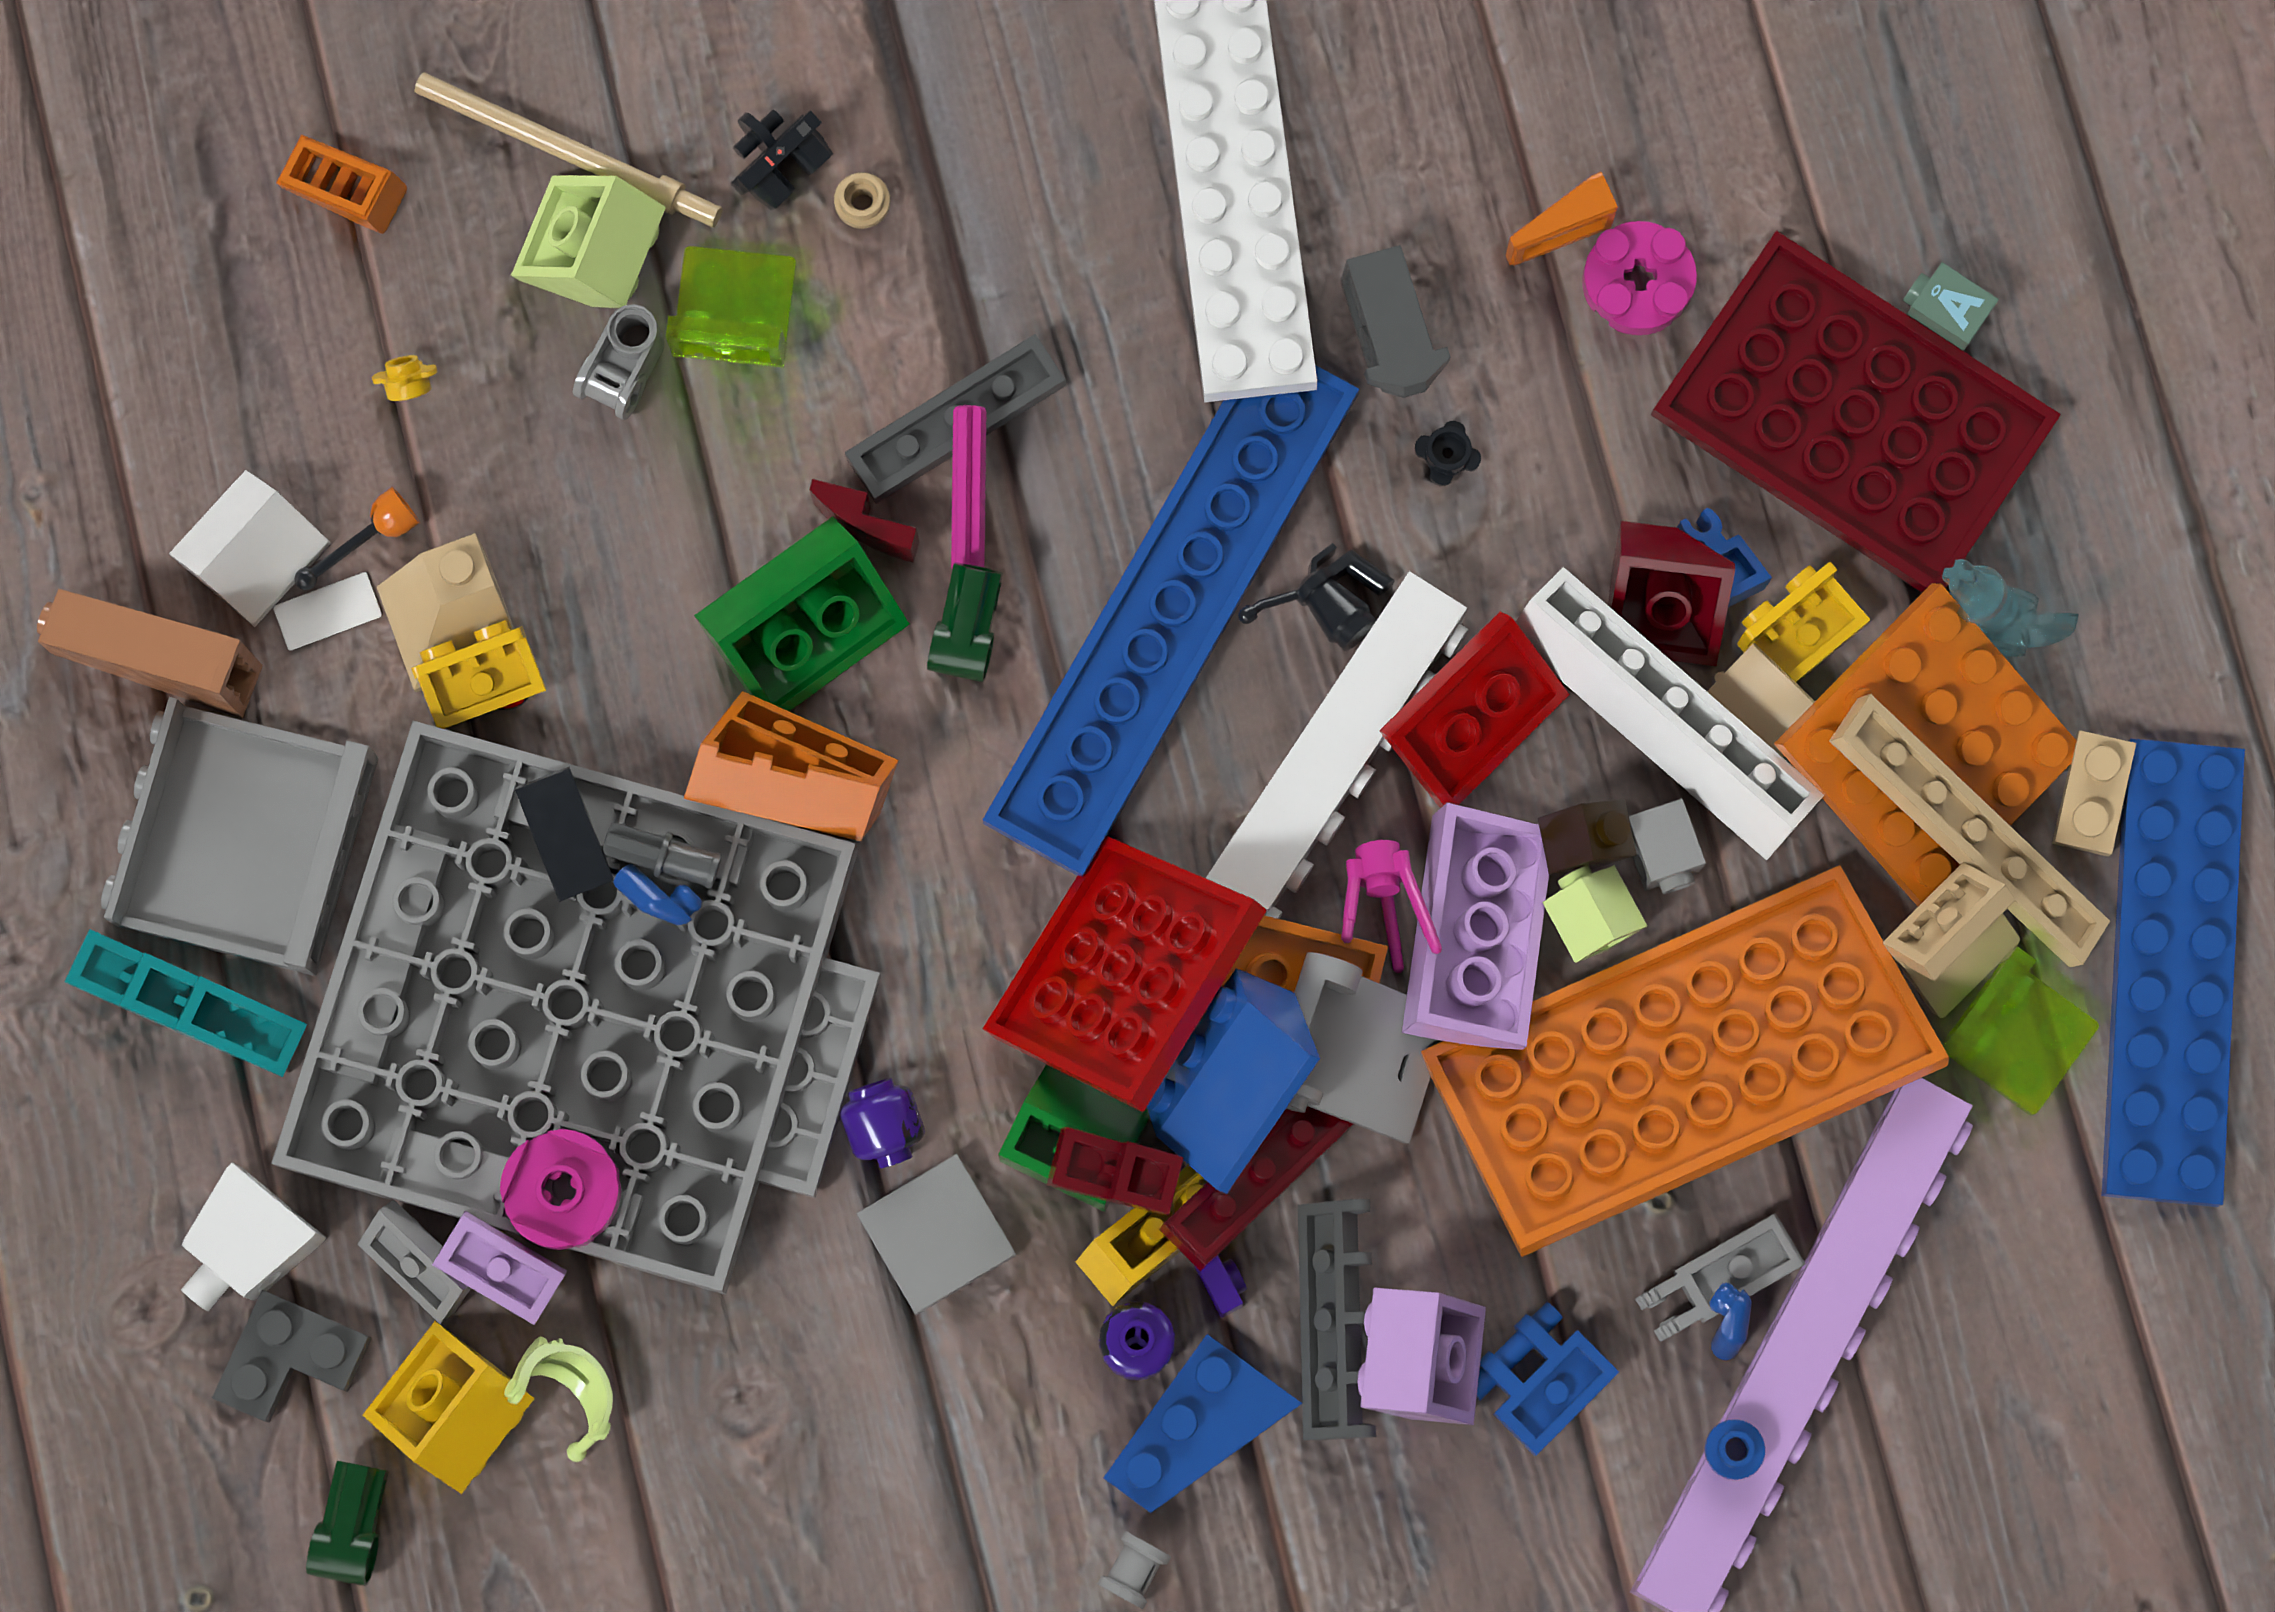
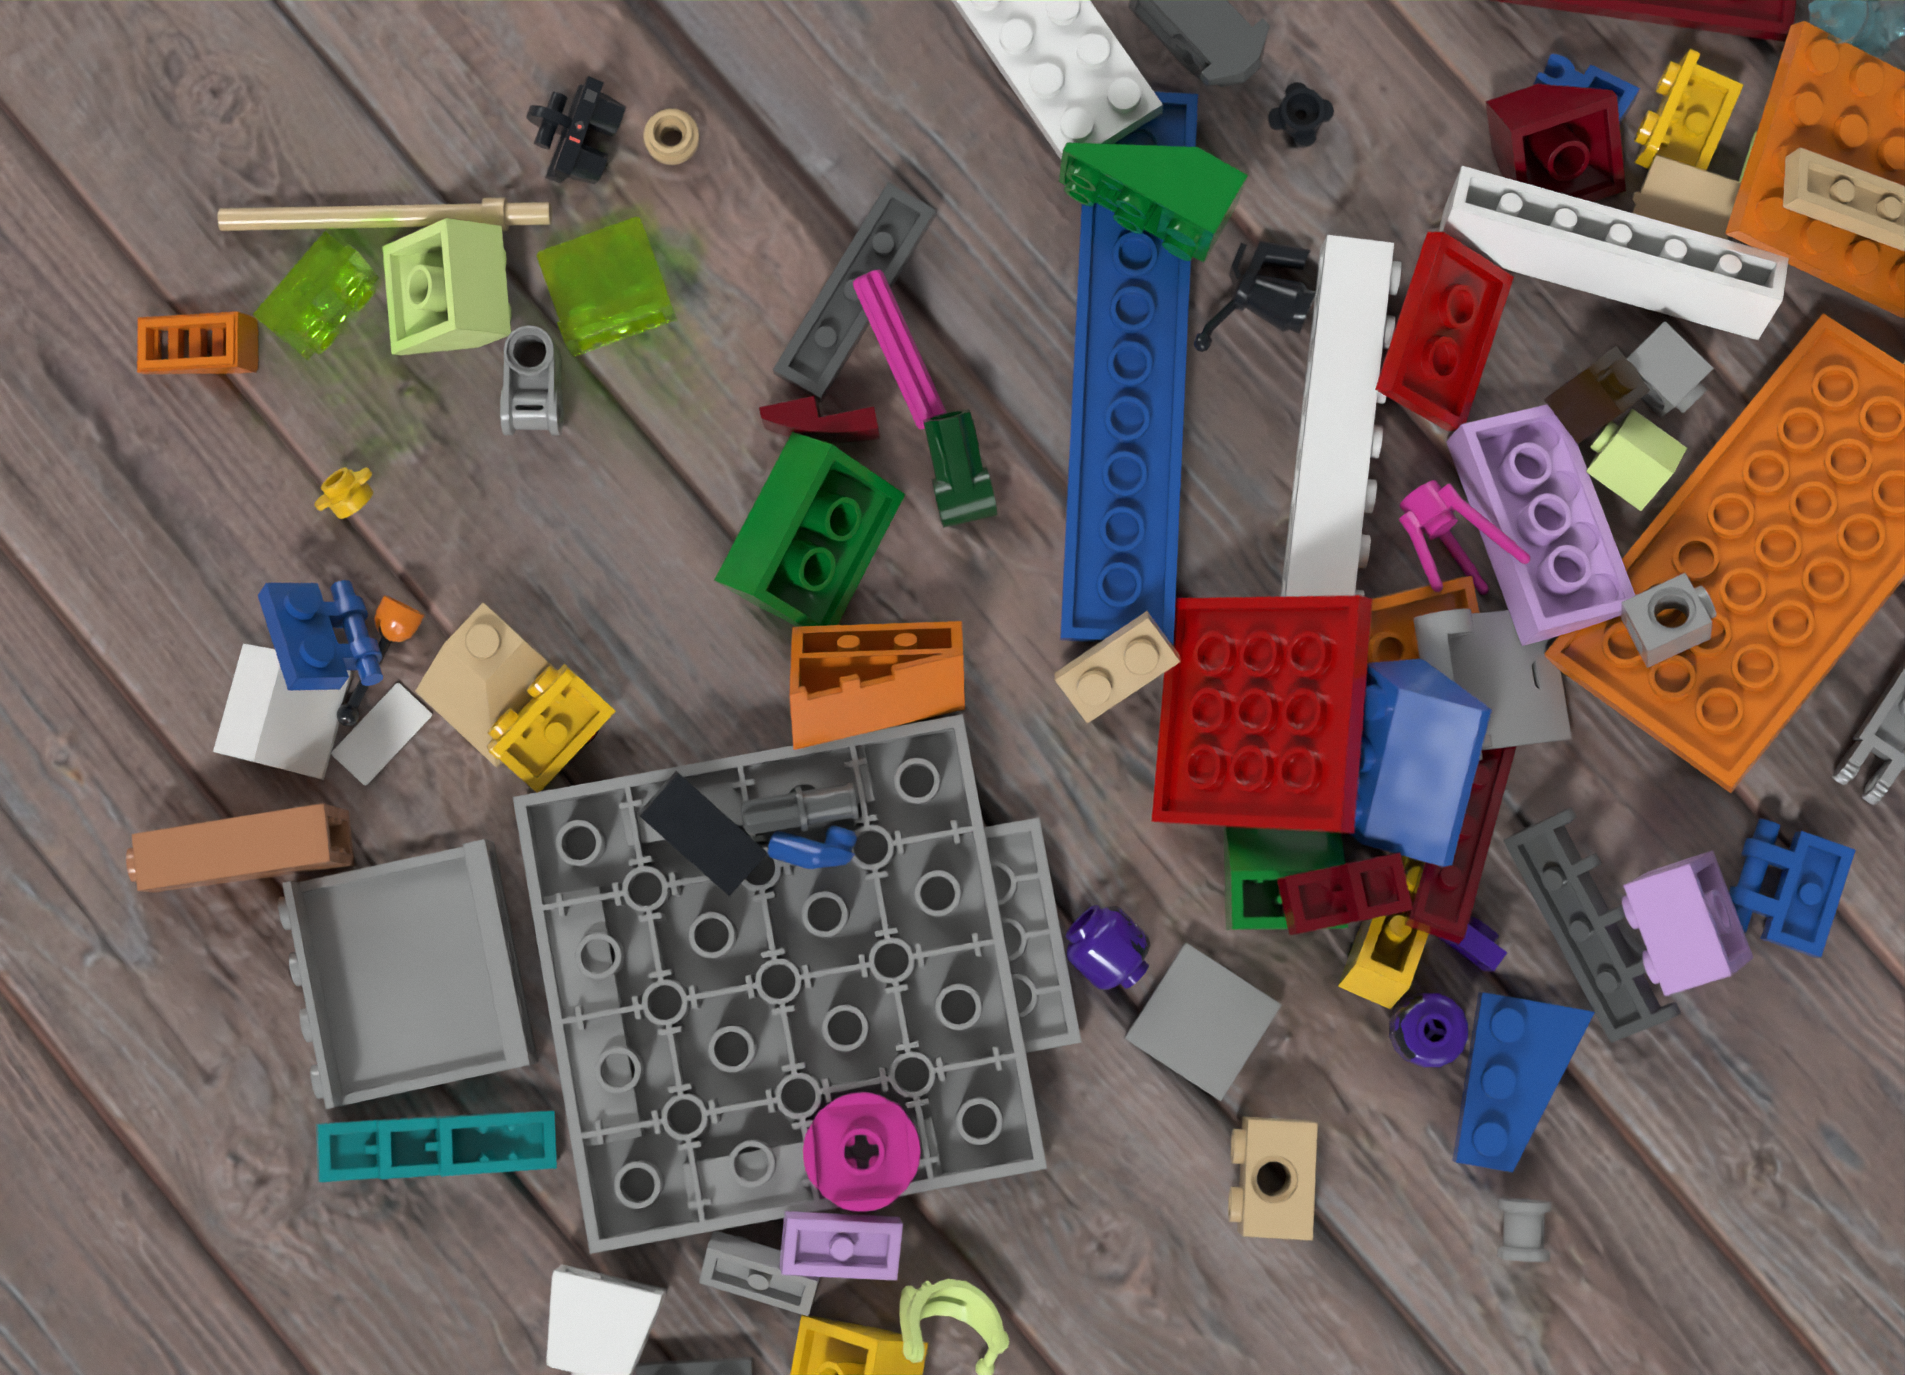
camera: 25 degrees left, 5 degrees up
none -> clear neon green bracket [252,231,380,361]
none -> blue plate [258,580,383,691]
none -> tan plate [1054,611,1180,723]
none -> green slope [1059,143,1248,263]
none -> tan brick [1228,1116,1318,1241]
none -> light grey brick [1621,573,1717,668]

